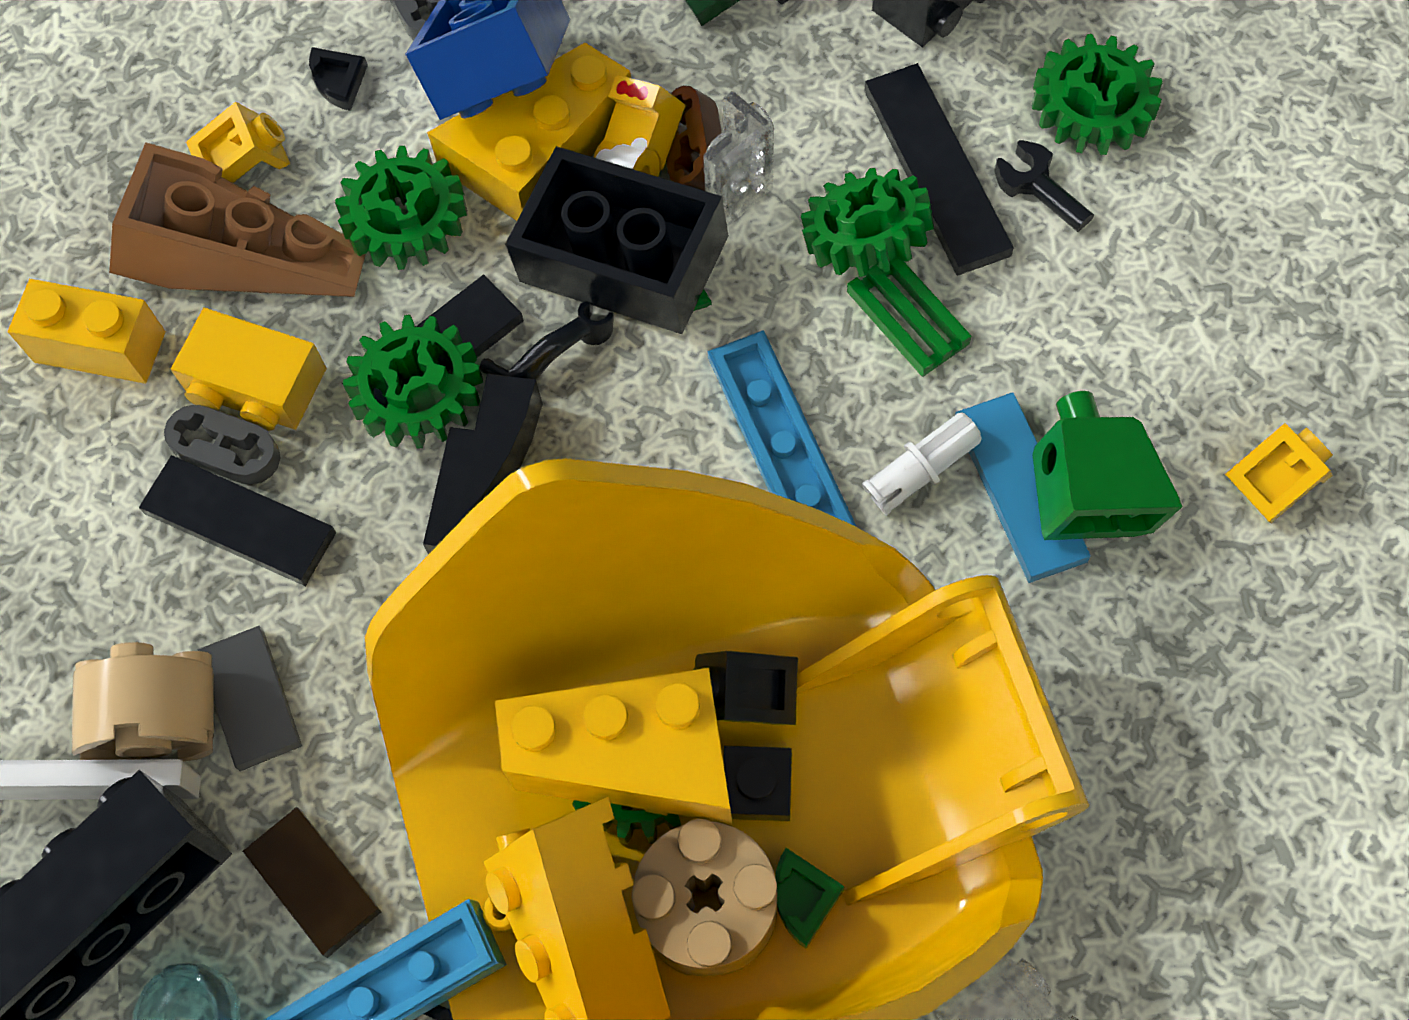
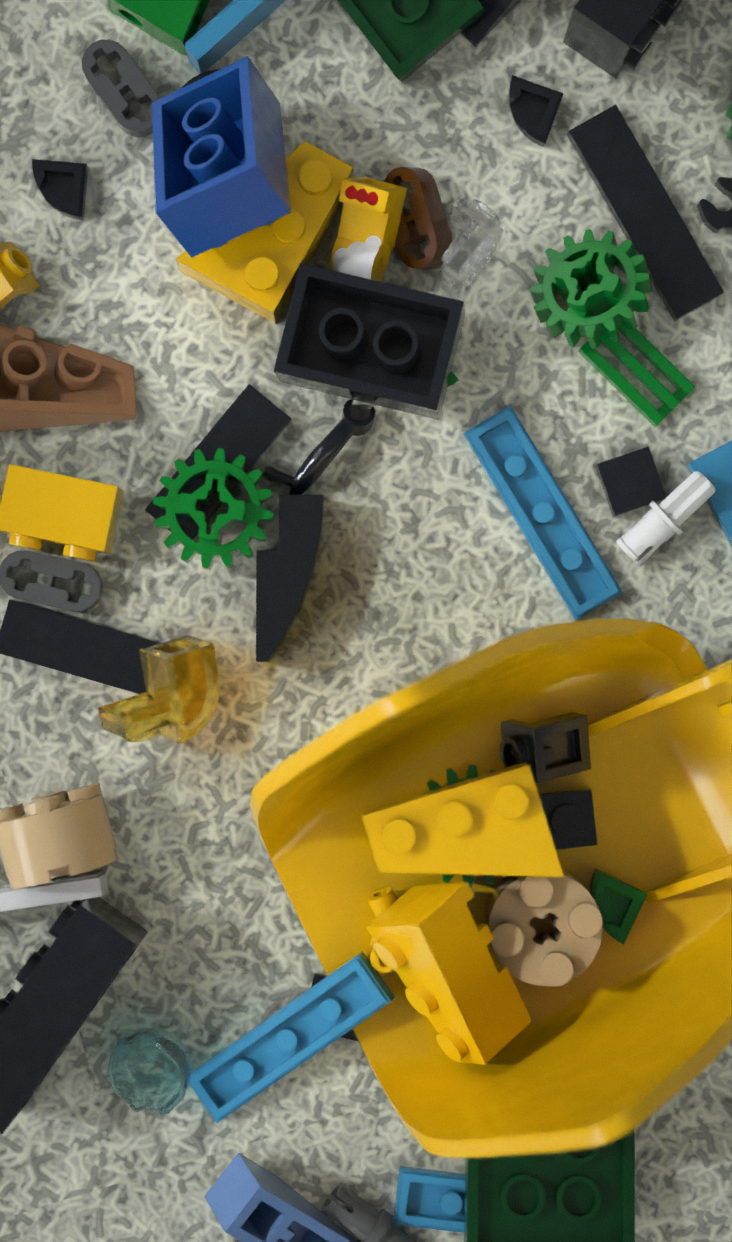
camera: 15 degrees left, 20 degrees up
dark grey tile [197,626,302,771] -> none
dark brown tile [242,807,382,958] -> none
green gear [335,146,467,270] -> none
none -> clear yellow brick [98,635,220,744]
none -> black tile [508,75,564,147]
none -> black tile [595,446,666,517]

